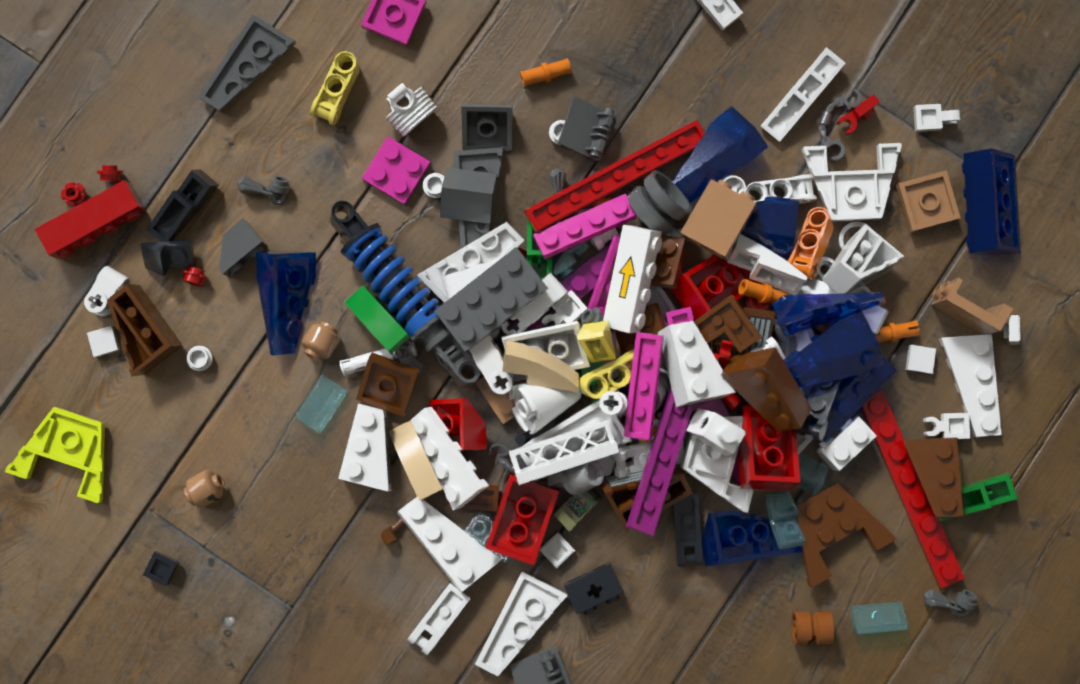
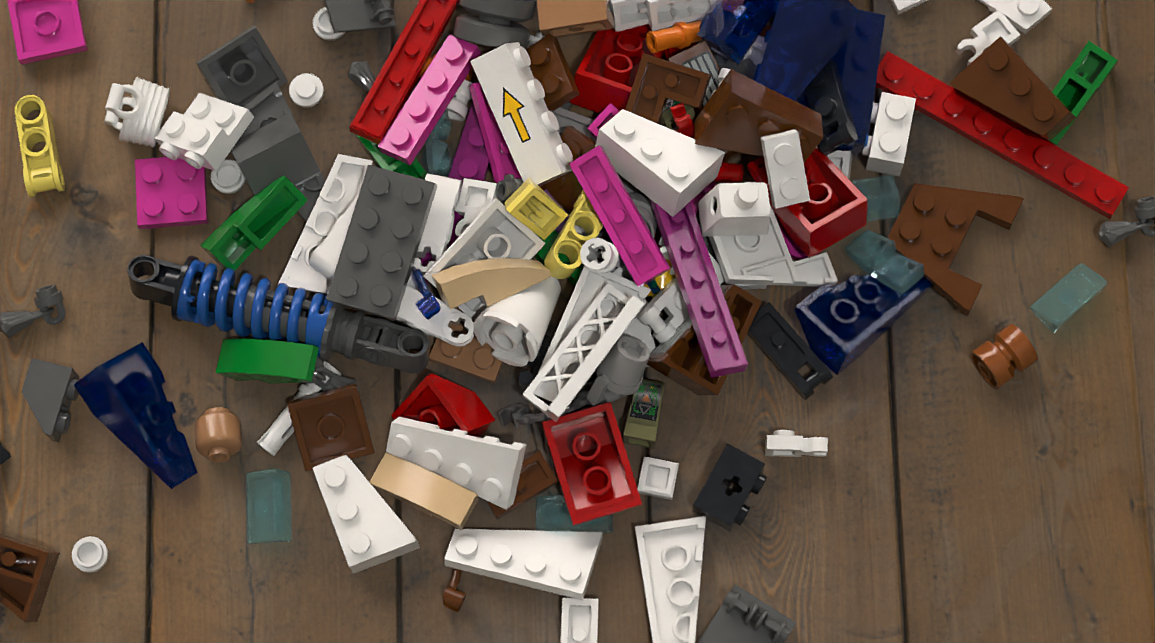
camera: 30 degrees left, 10 degrees down
red plate [183,267,208,287] -> none
none -> white plate [155,93,254,171]
none -> green slope [200,175,308,271]
none -> white plate [289,73,324,108]
none -> clear blue hand [413,269,441,320]
none -> white plate [760,129,810,208]
none -> white plate [765,430,828,457]

